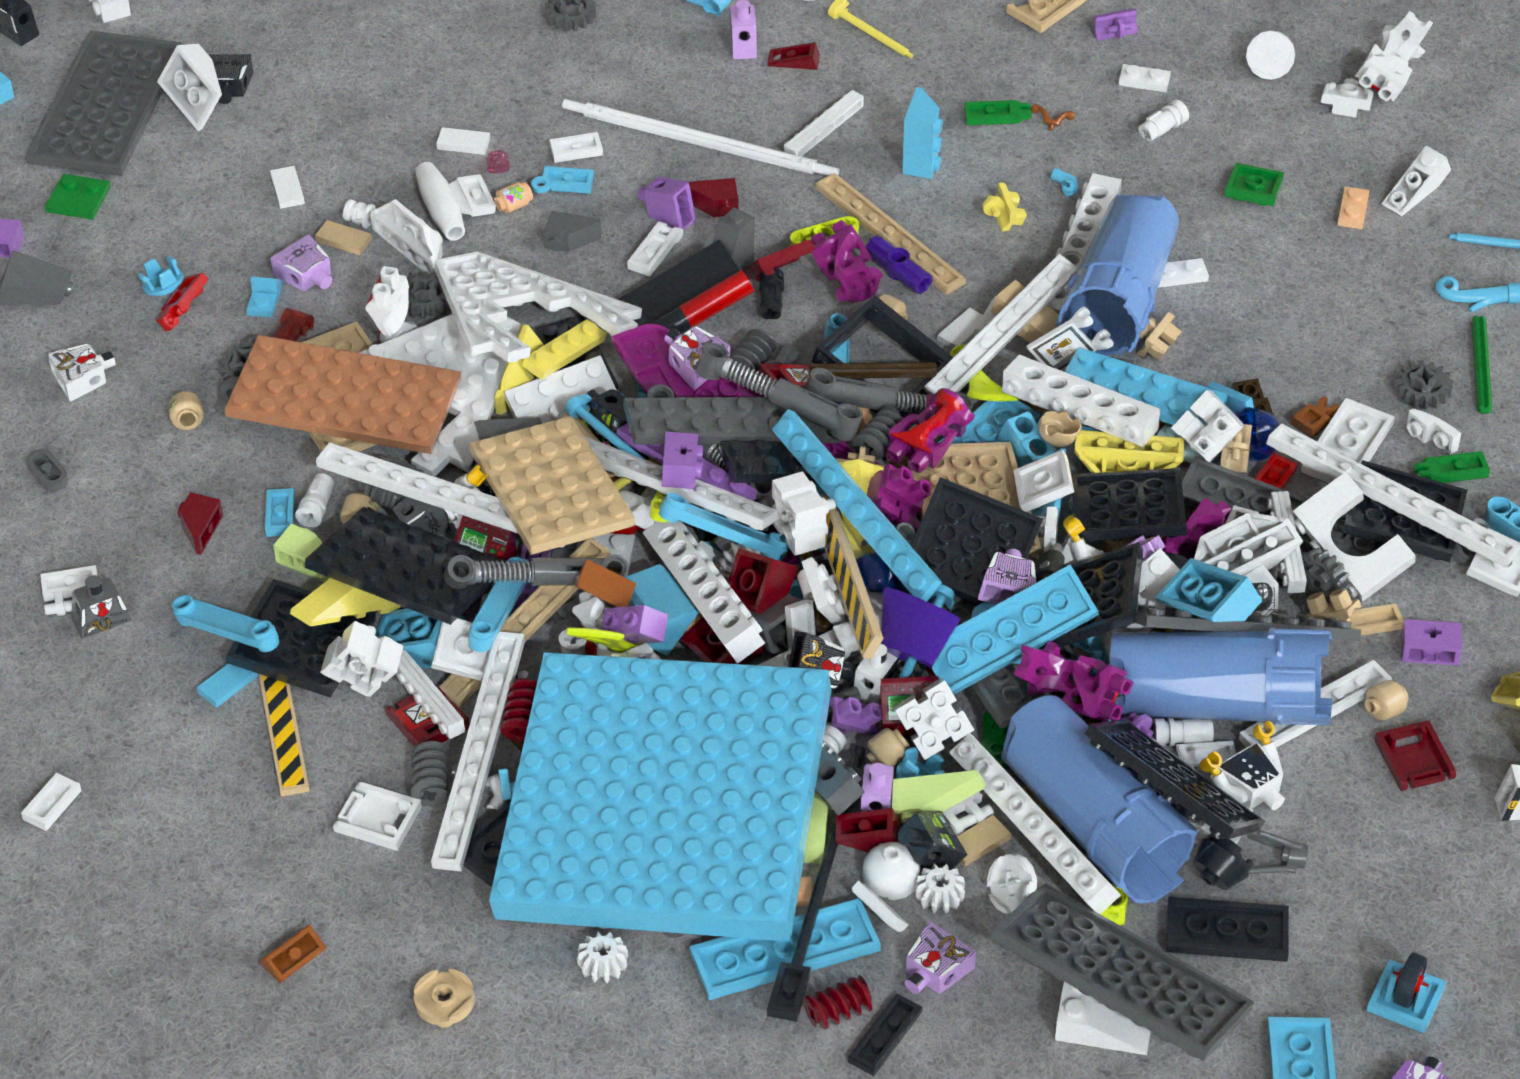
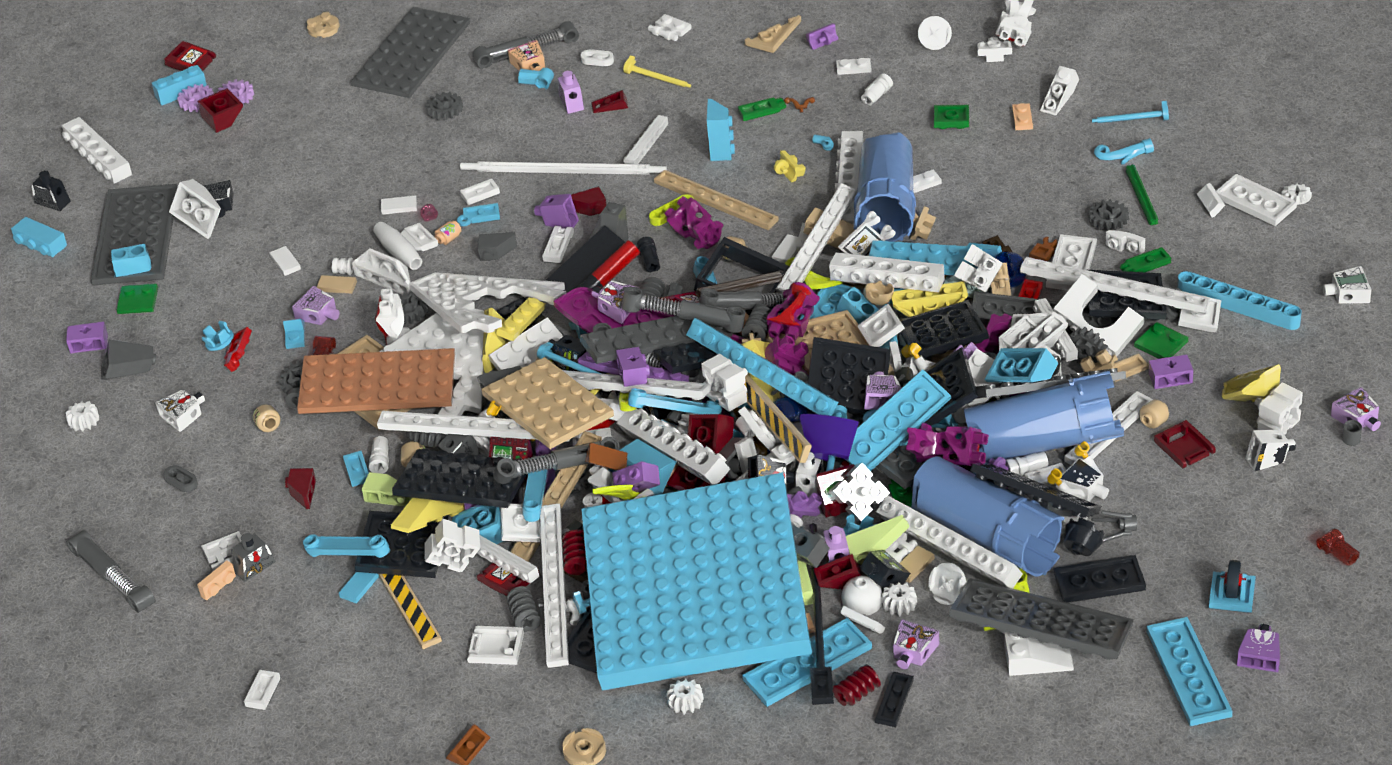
camera: 10 degrees left, 5 degrees down
dark red container [742,240,815,282] -> none
dark purple piece [865,235,932,294] -> none
tan head [866,728,910,768] -> none
none -> medium azure piece [111,244,151,277]
none -> light nougat plate [197,560,236,601]
none -> green plate [1134,322,1188,359]

